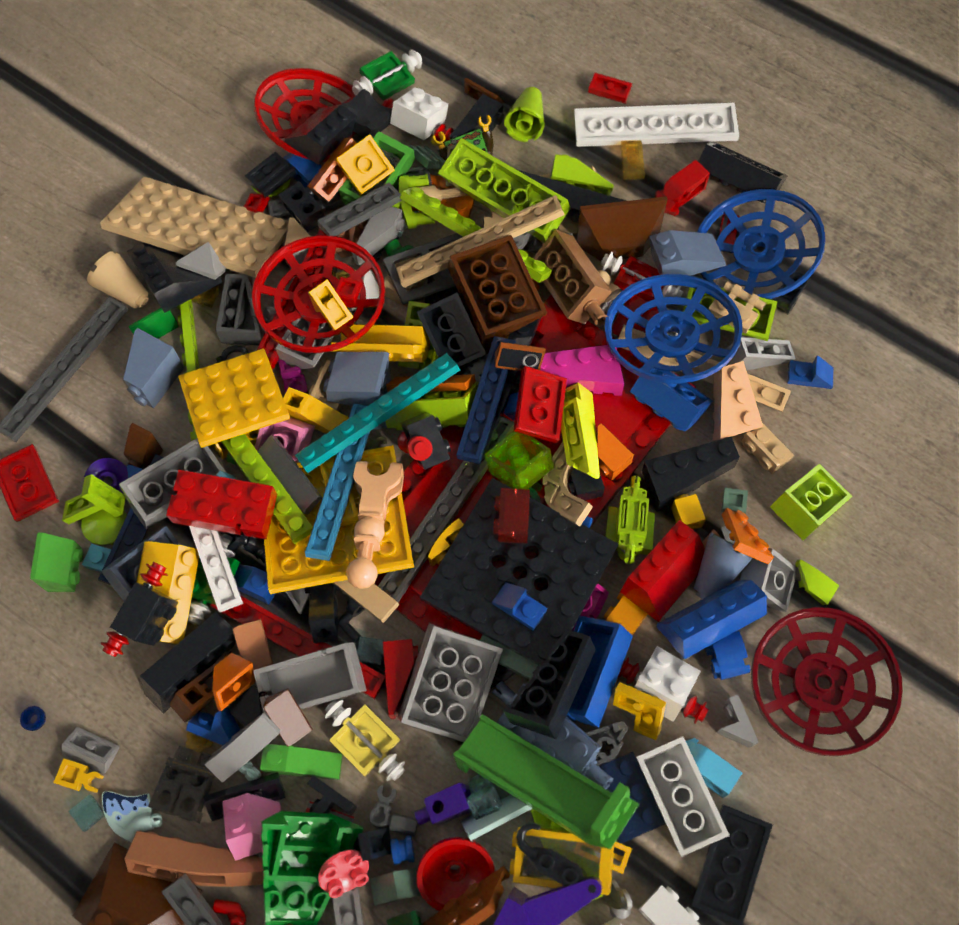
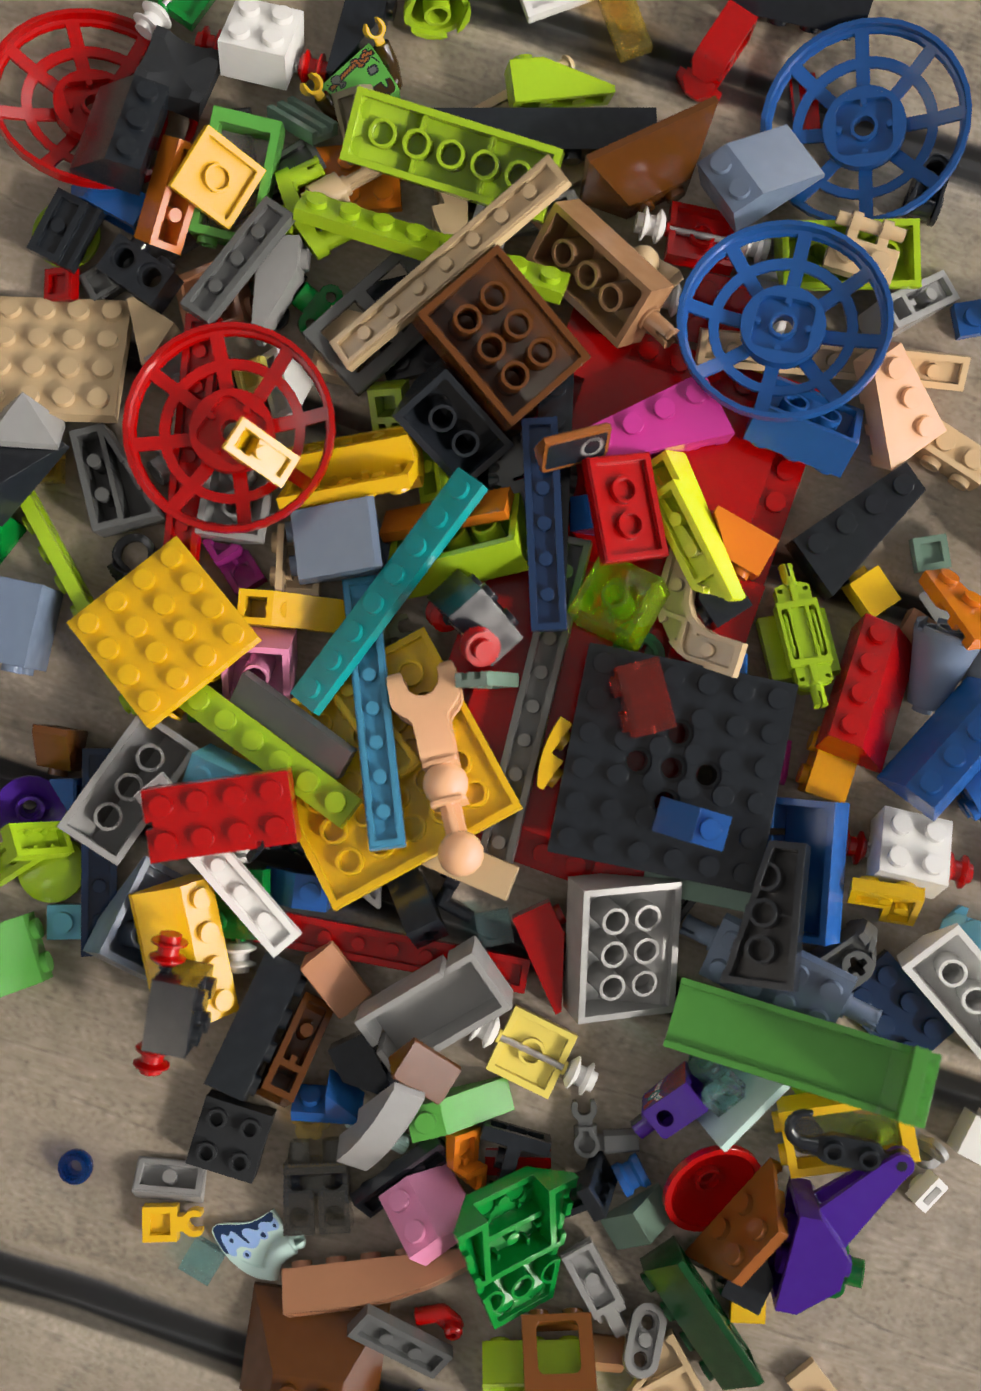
camera: 20 degrees left, 20 degrees up
orange slope [213,652,256,711] -> none
coral dish [318,850,369,898] -> none
red tile [335,277,362,304] -> none
none -> black brick [185,1089,277,1184]
none -> orange slope [446,1125,488,1191]
none -> sand green tile [455,671,520,689]

